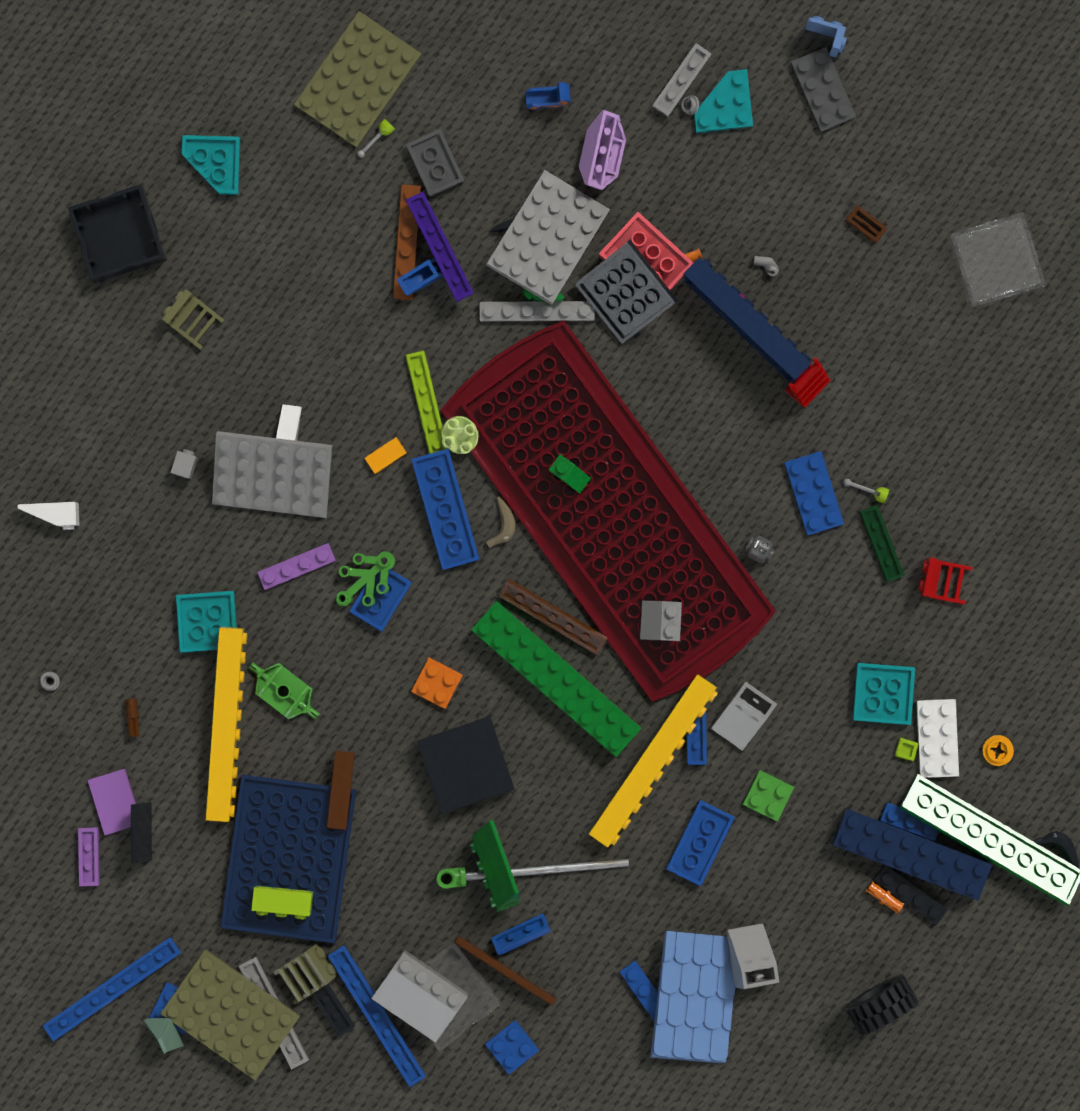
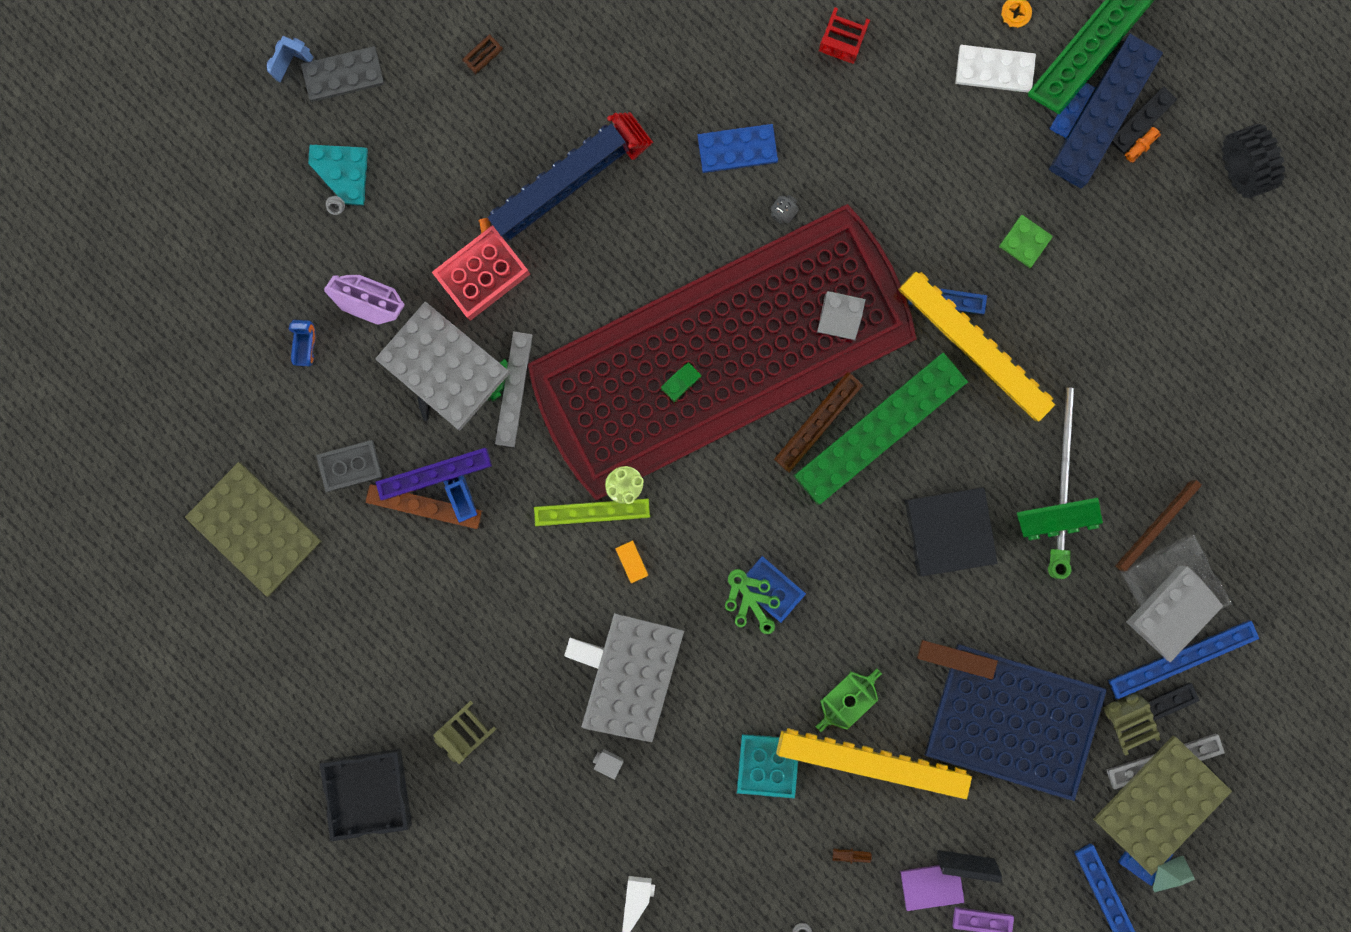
camera: 80 degrees left, 0 degrees up
teal plate [182,135,241,195] -> none
lime brick [251,886,313,919] -> none
medium lavender plate [257,543,336,590] -> none
hinge [357,118,395,158] -> none
blue plate [411,449,480,570] -> none
orange plate [411,658,463,709] -> none
blue plate [485,1019,539,1074] -> none
dark tan piece [486,496,515,548] -> none
blue plate [491,913,551,956] -> none
black plate [575,240,678,344] -> none
blue plate [619,960,658,1021] -> none
medium blue piece [650,931,735,1063] -> none
light grey plate [652,43,711,117] -> none
blue plate [666,800,735,886] -> none
light grey slope [711,681,777,751] -> none
light grey slope [727,924,779,989] -> none
light grey arm [753,256,779,277] -> none
hinge [843,479,890,504] -> none
teal plate [853,663,915,725] -> none
dark green tile [859,505,905,583] -> none
lime tile [895,738,919,762] -> none

